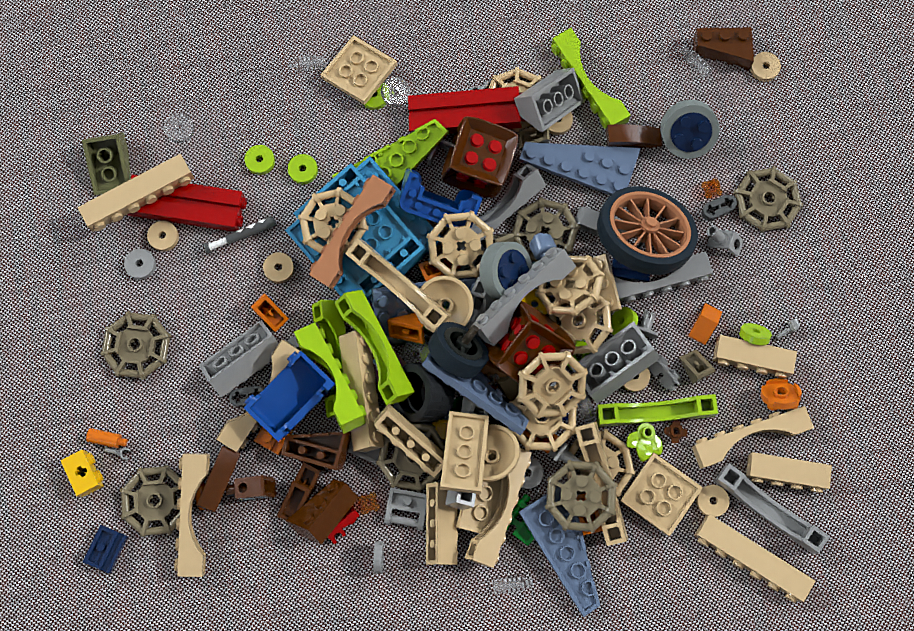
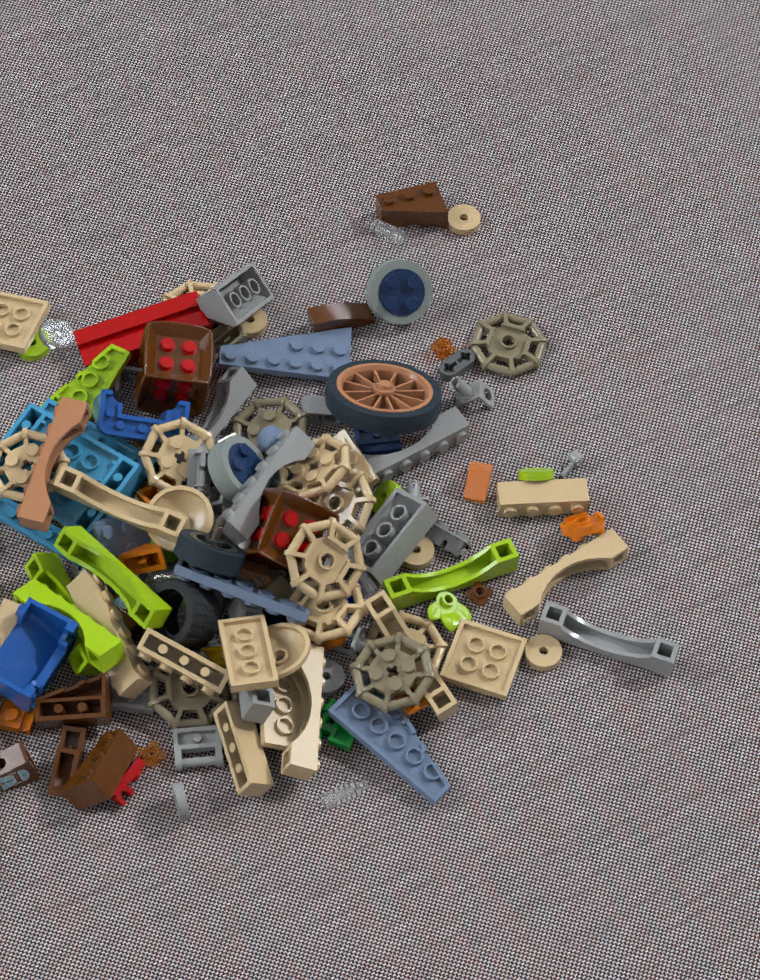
camera: 20 degrees left, 20 degrees down
lime arch [551,28,631,129] -> none
dark tan slope [679,350,715,384] -> none
tan brick [694,514,815,603] -> none
tan brick [746,452,832,493] -> none
none -> light grey hinge [187,447,210,495]

